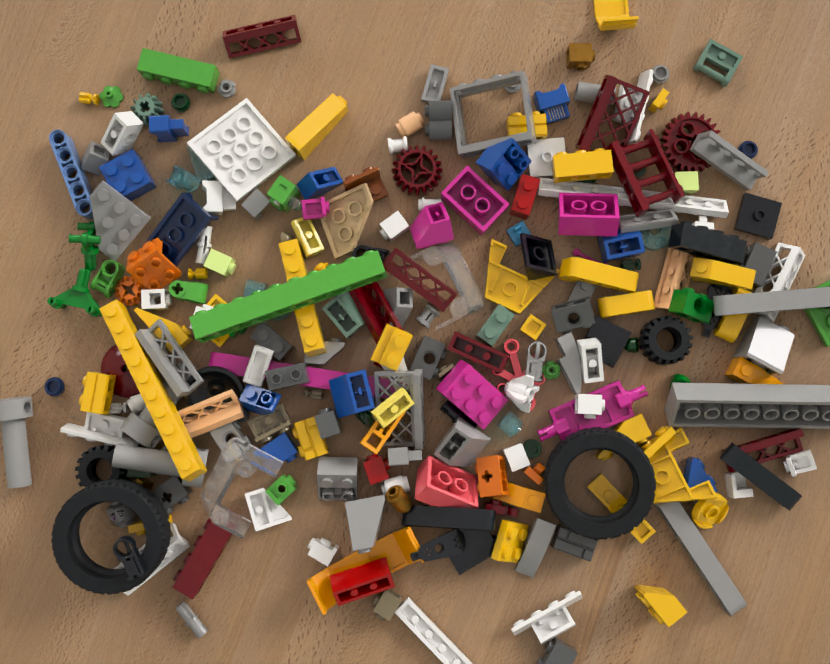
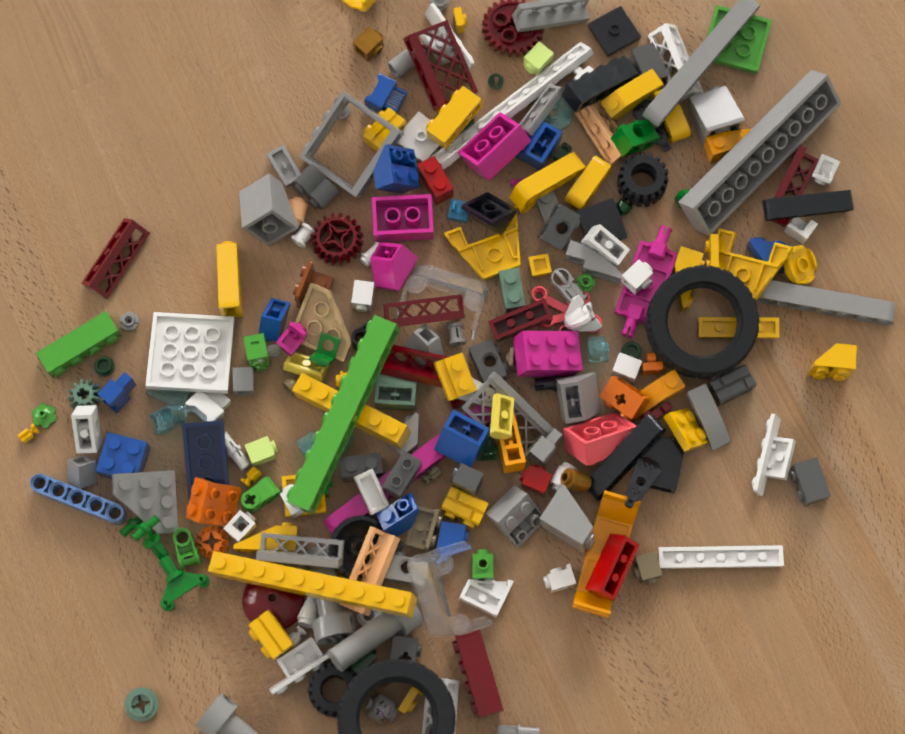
camera: 45 degrees left, 10 degrees down
dark blue plate [44,377,65,396] -> none
black piece [113,536,146,580] -> none
dark red fence [607,129,685,218] -> none
none -> light grey slope [239,173,298,246]
none -> green bracket [309,333,341,367]

